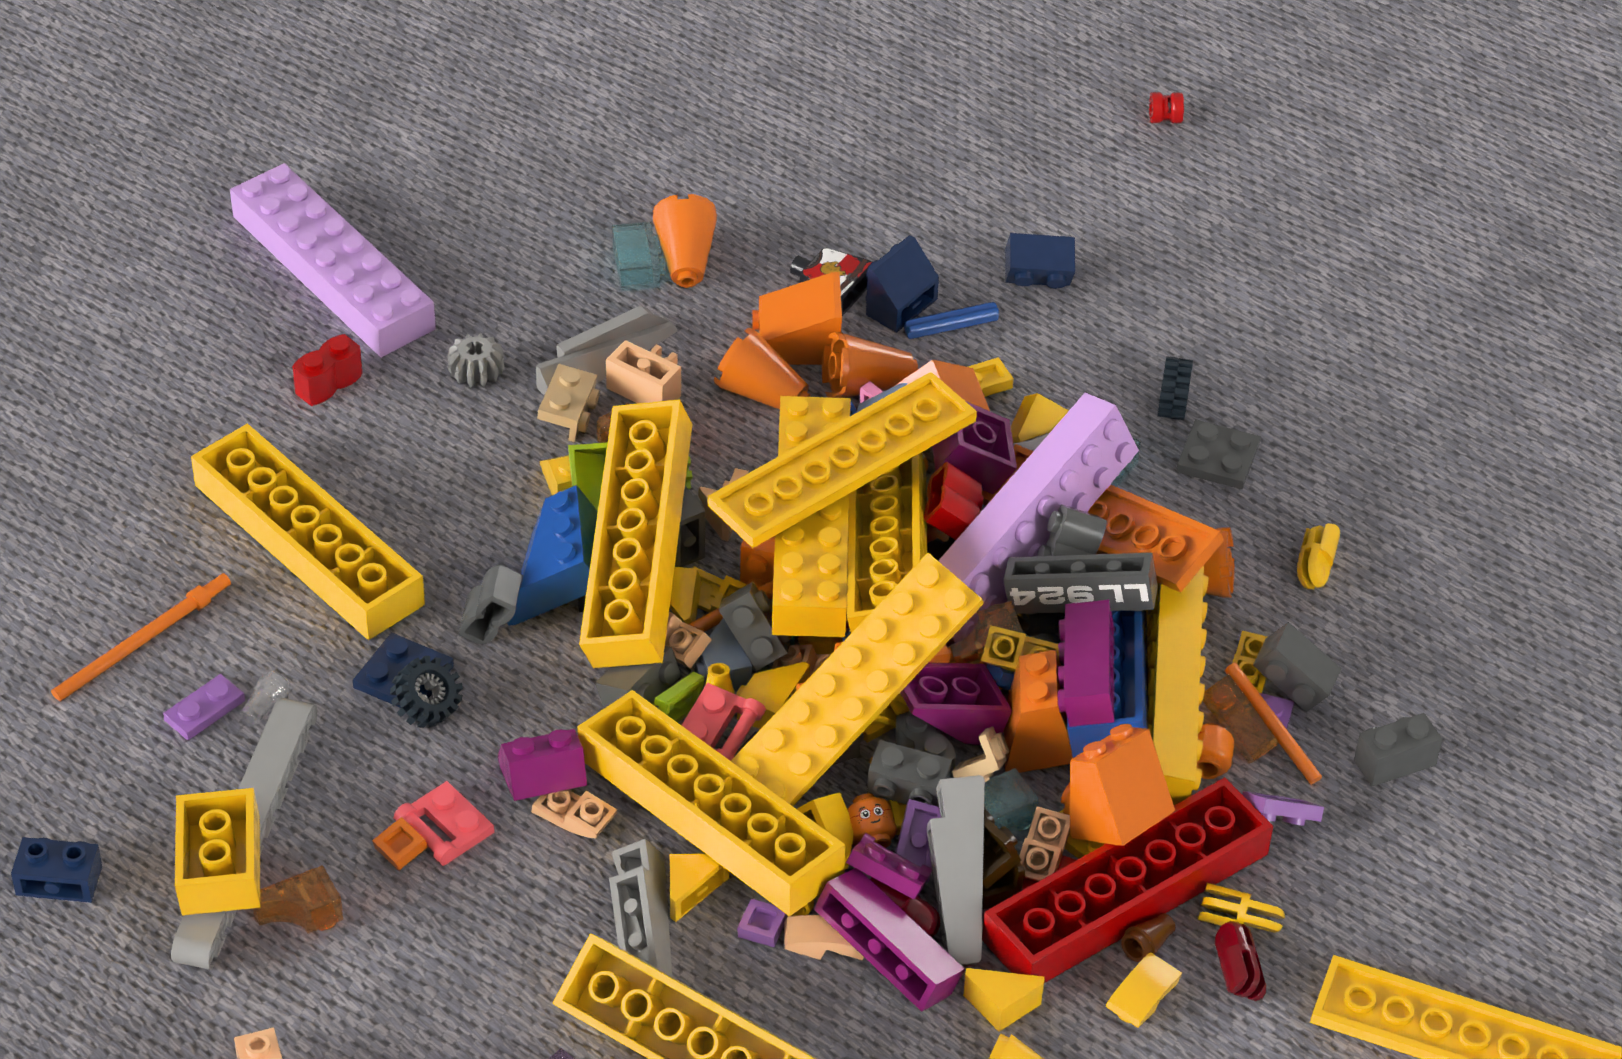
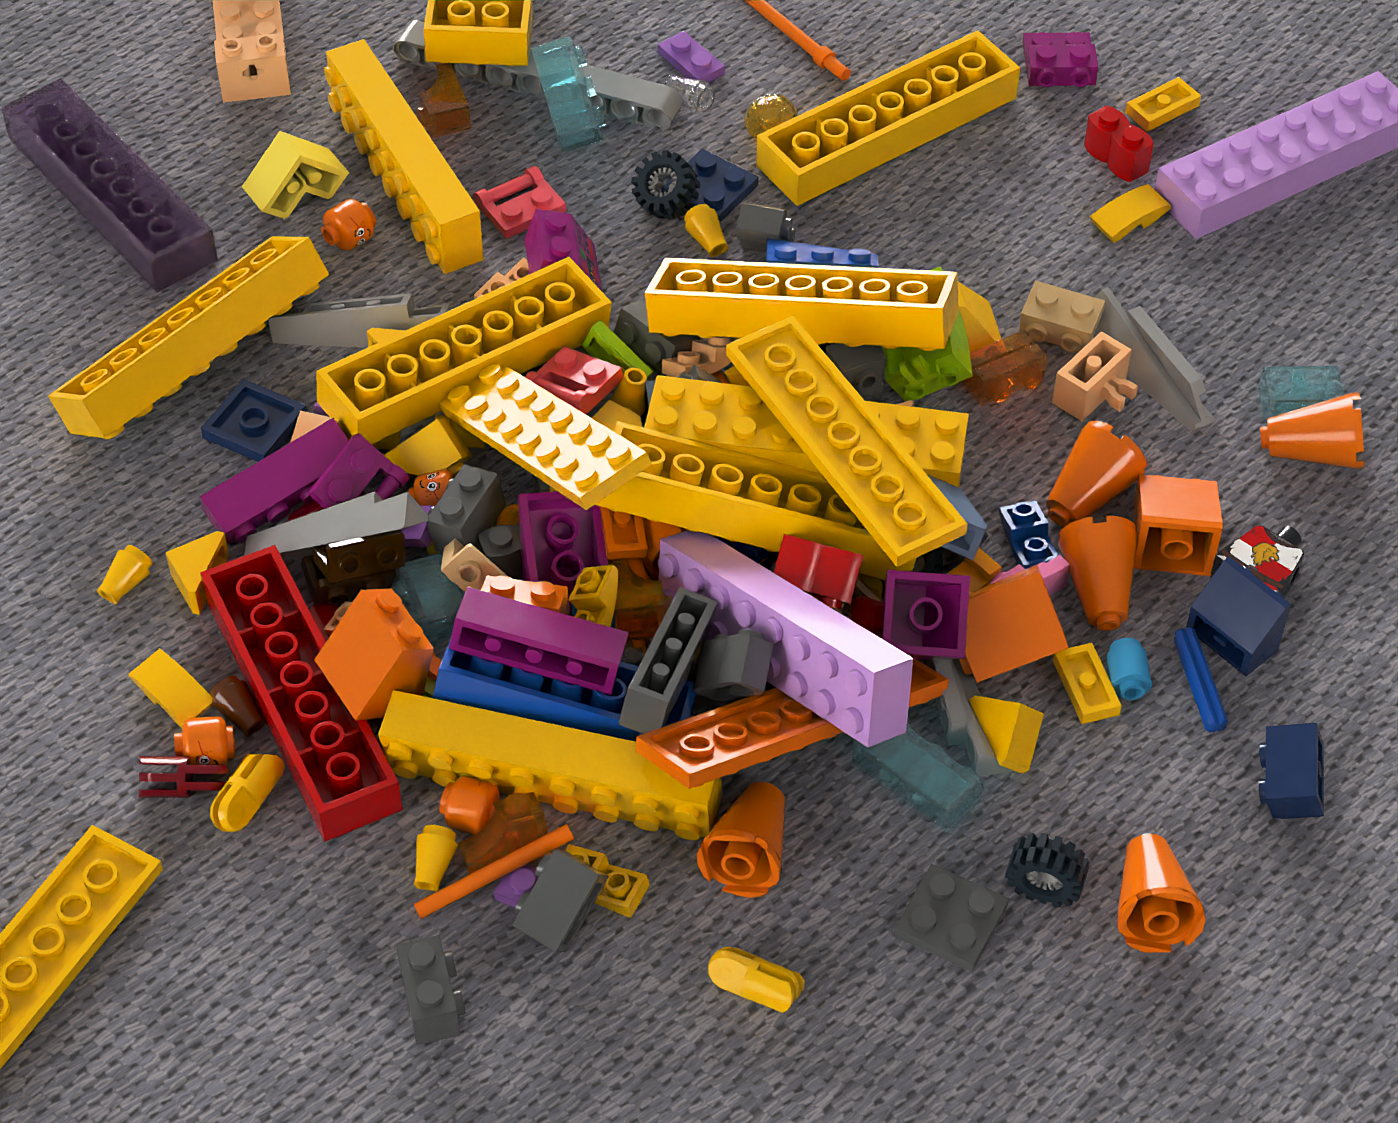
camera: 100 degrees right, 5 degrees up
orange plate [372,817,428,871] -> none
light grey gear [447,333,504,388] -> none
medium lavender plate [1242,791,1324,826] -> none
none -> orange head [174,716,235,765]
none -> dark blue plate [201,379,307,462]
none -> light yellow brick [242,131,349,219]
none -> orange head [321,199,376,251]
none -> yellow brick [324,39,484,274]
none -> yellow cone [414,825,458,891]
none -> clear light blue brick [531,35,606,152]
none -> yellow cone [684,204,729,257]
none -> clear yellow piece [744,94,798,139]
none -> magenta plate [1022,32,1098,87]
none -> yellow slope [1090,184,1171,243]
none -> dark azure brick [1106,638,1152,700]
none -> orange cone [1117,834,1206,953]
none -> yellow plate [1125,77,1201,132]

